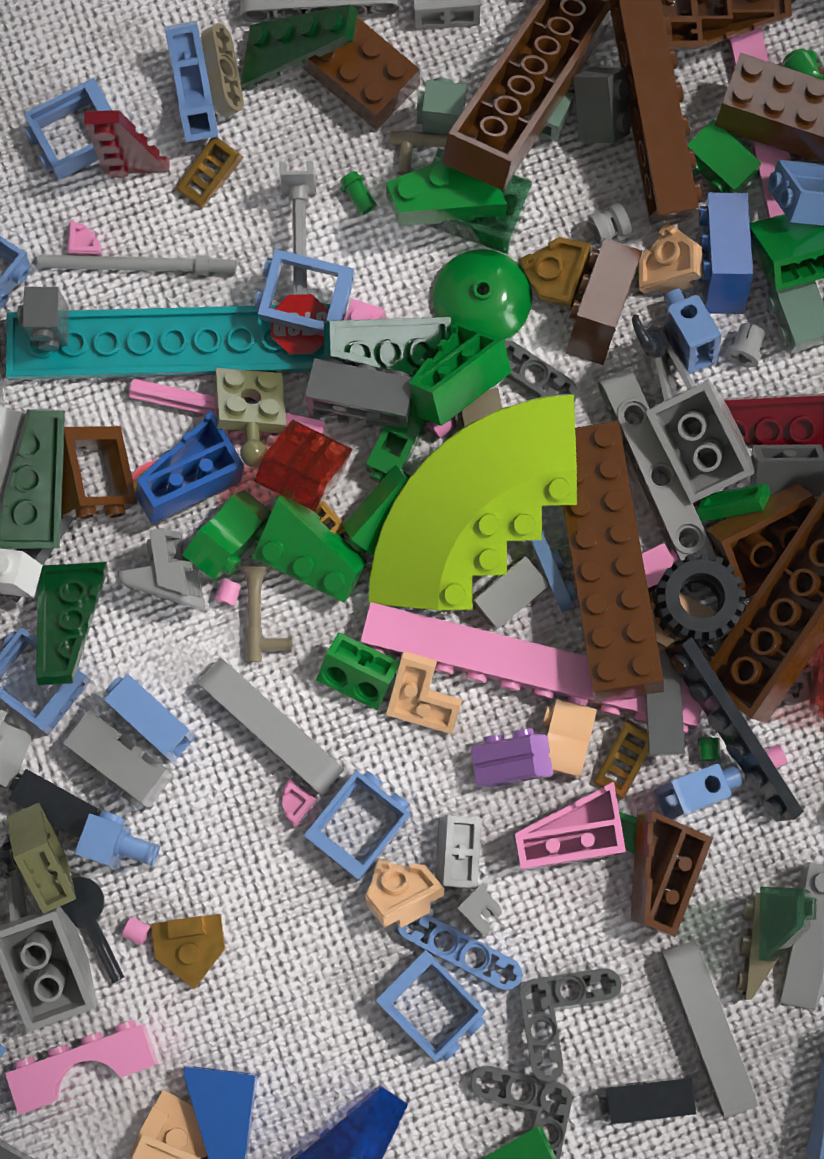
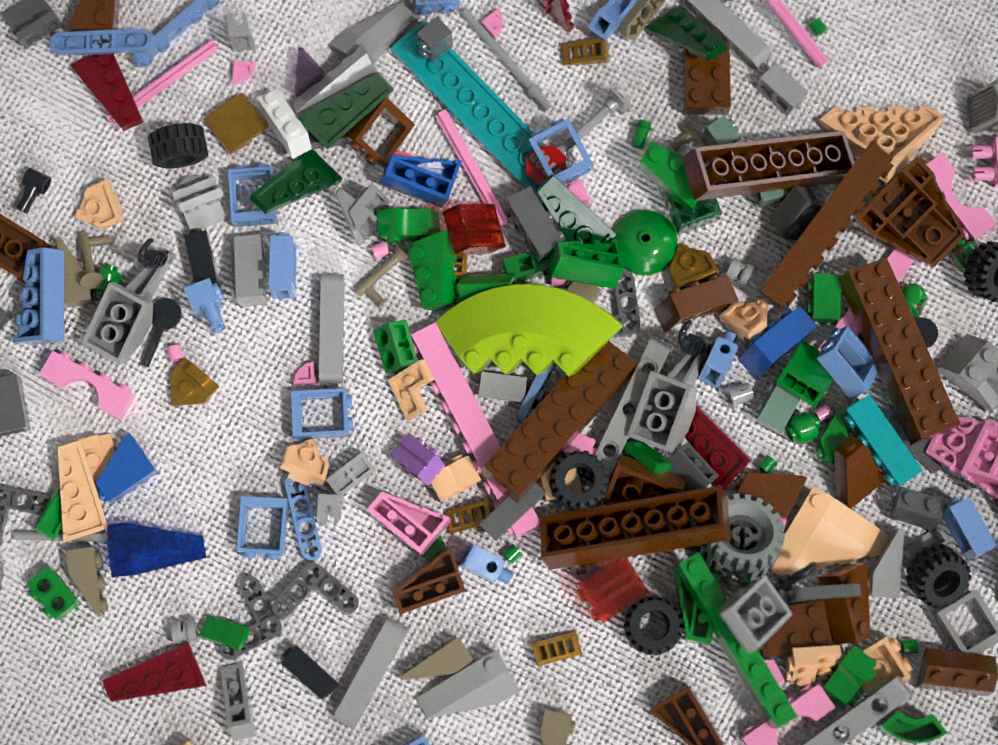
camera: 45 degrees right, 0 degrees up
olive window [7,803,76,914] -> none
olive plate [214,368,287,467] -> none
black plate [664,637,804,822] -> none
clear green slope [759,887,817,962] -> none
bright pink piece [765,744,787,768] -> none

